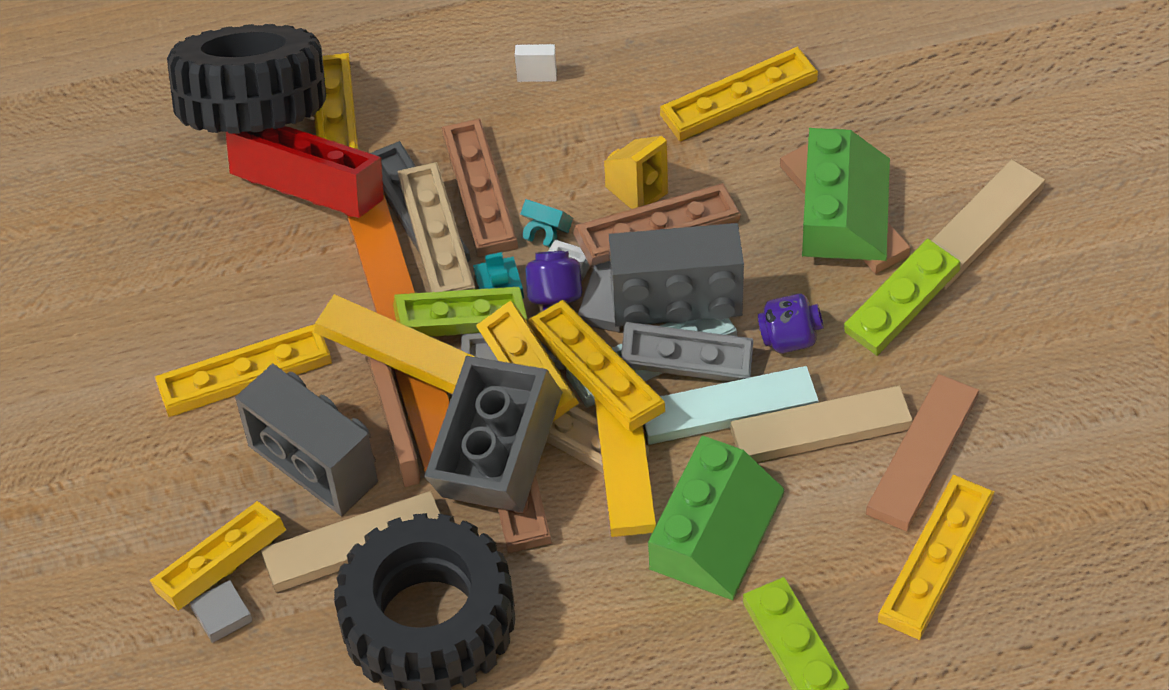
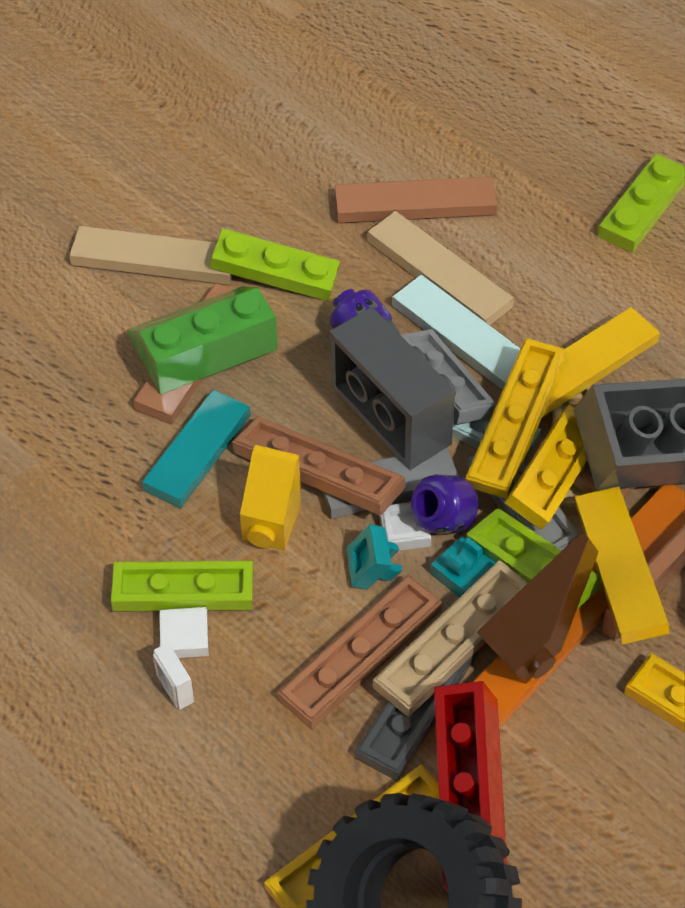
camera: 125 degrees left, 0 degrees up
bright green slope [648,435,784,600] -> none
yellow tile [660,46,818,142] -> none
yellow tile [878,475,995,640] -> none
none -> lime plate [111,561,254,611]
none -> teal tile [142,389,251,509]
none -> white tile [160,607,209,658]
none -> reddish brown slope [477,532,599,684]

